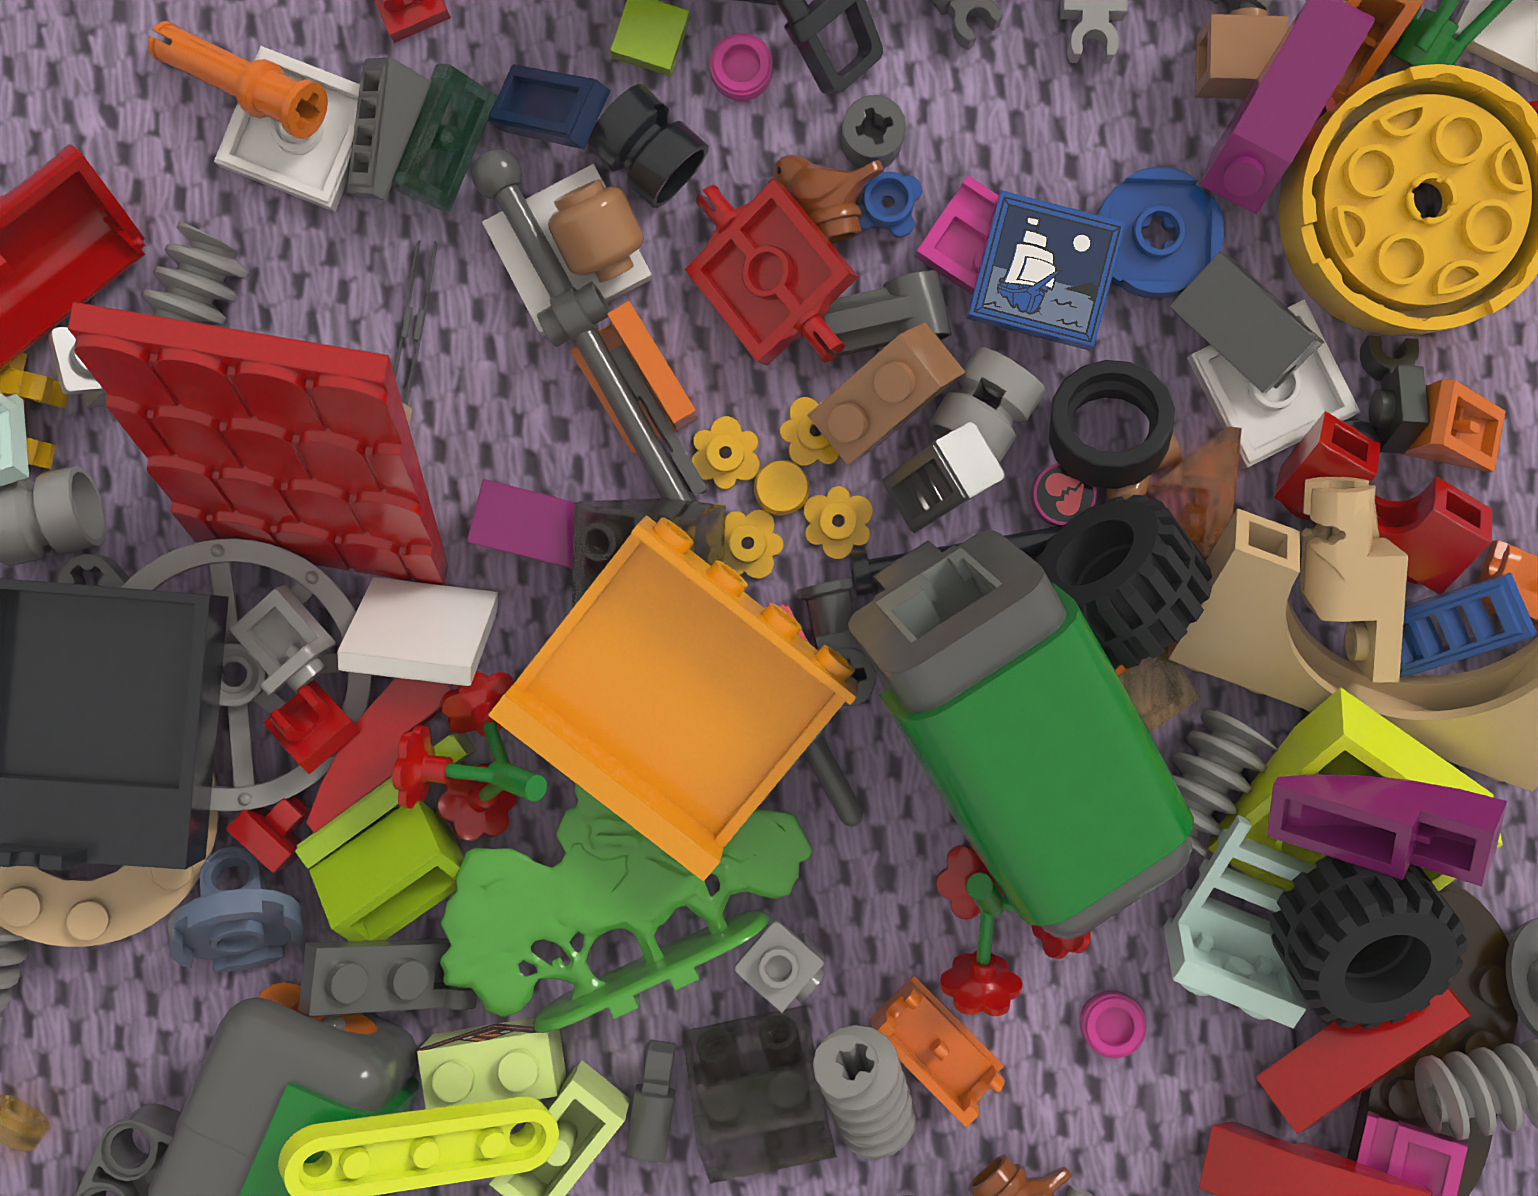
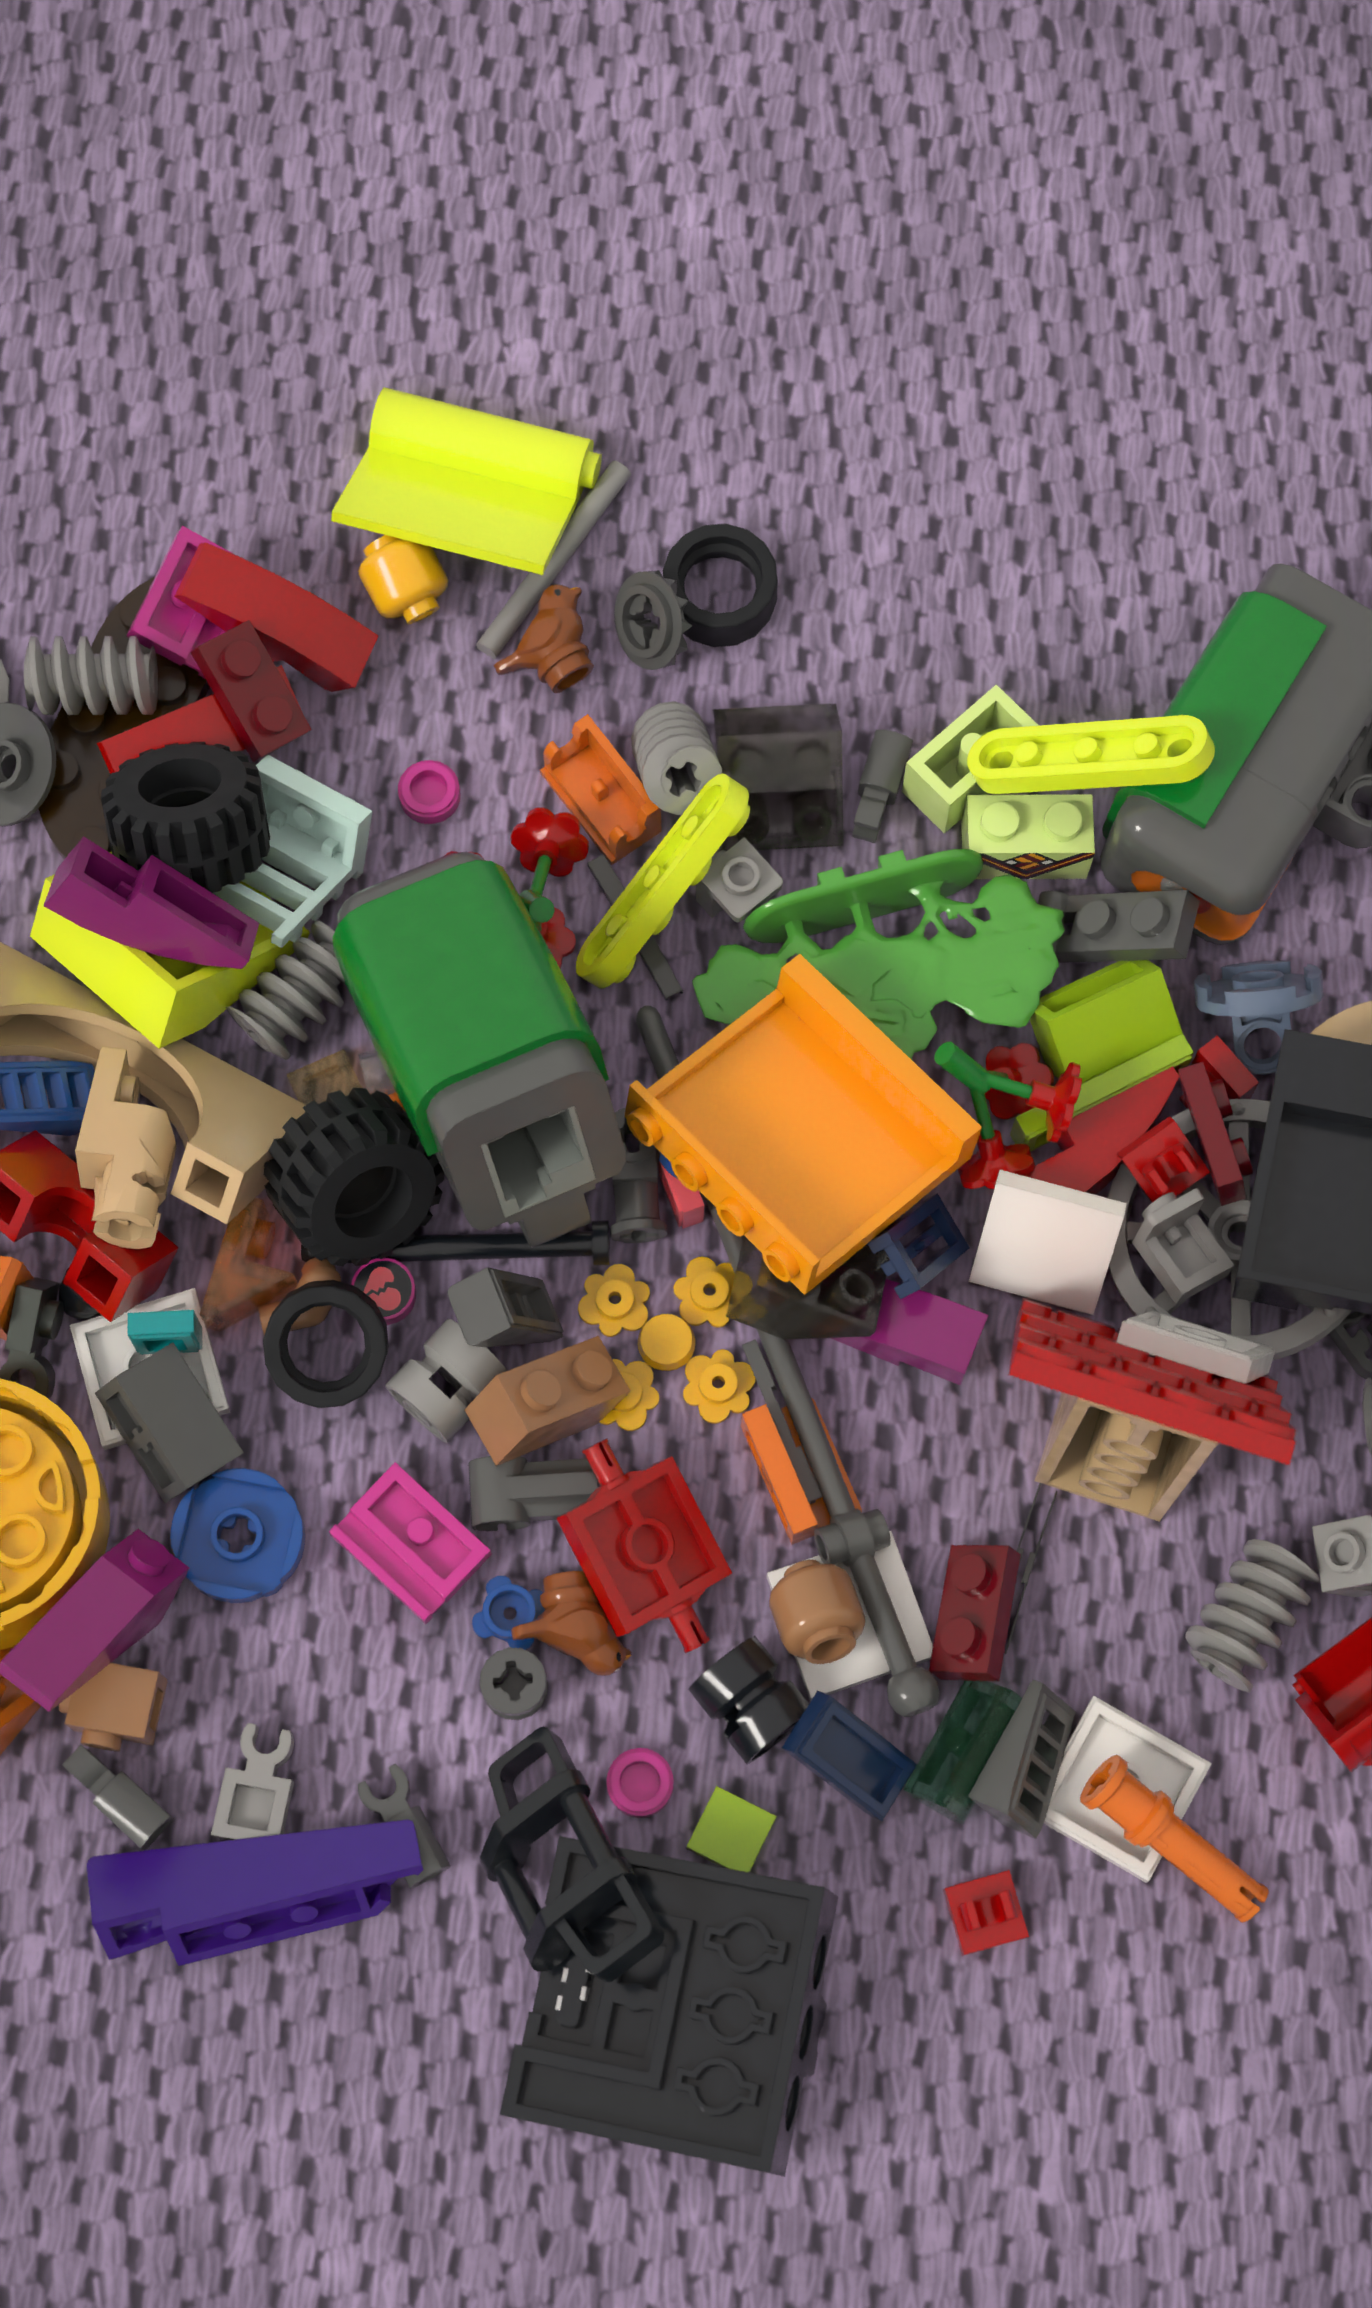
camera: 175 degrees left, 15 degrees down
tile [966,190,1126,351] -> none
none -> teal tile [127,1310,202,1355]
none -> dark red plate [191,620,312,763]
none -> neon yellow plate [576,774,750,989]
none -> dark grey piece [587,854,683,1000]
none -> dark blue tile [868,1193,970,1299]
none -> dark red plate [929,1545,1021,1682]
none -> white tile [1117,1311,1275,1384]
none -> dark red plate [1178,1062,1253,1206]

